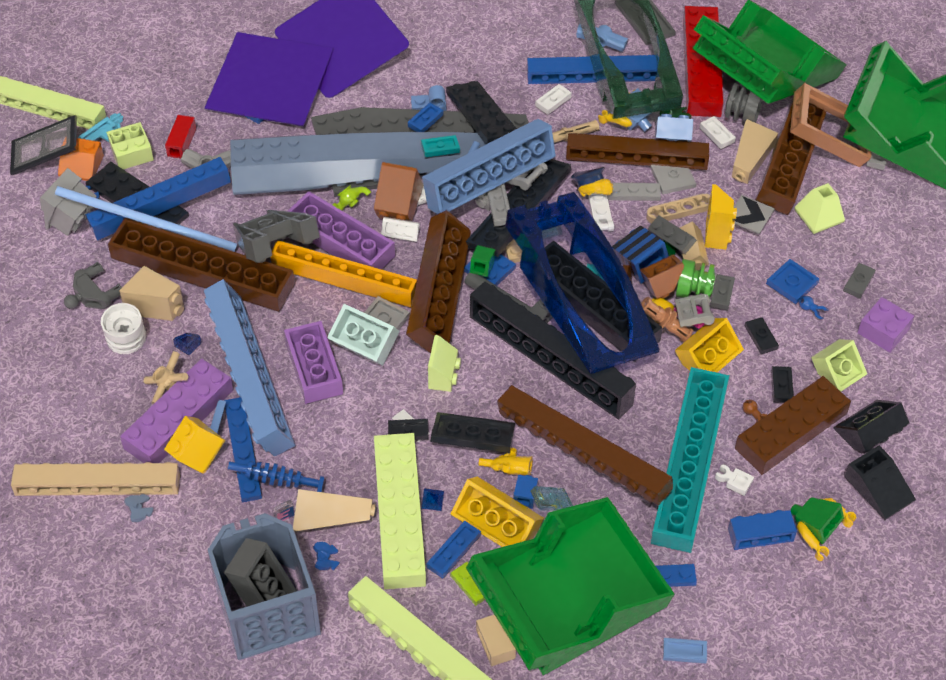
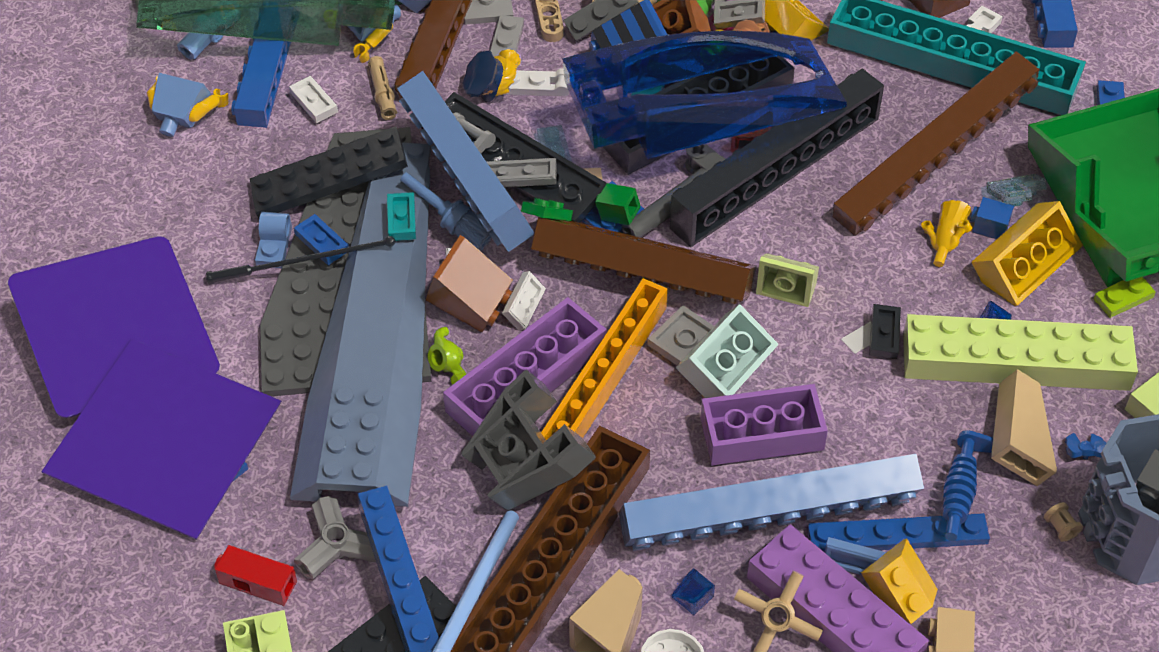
camera: 80 degrees left, 0 degrees up
tile [272,499,295,521] -> none
blue plate [426,520,481,579] -> none
black plate [430,412,515,453] -> none
none -> medium blue torso [147,73,229,137]
none -> black piece [206,236,396,285]
none -> green plate [521,198,573,221]

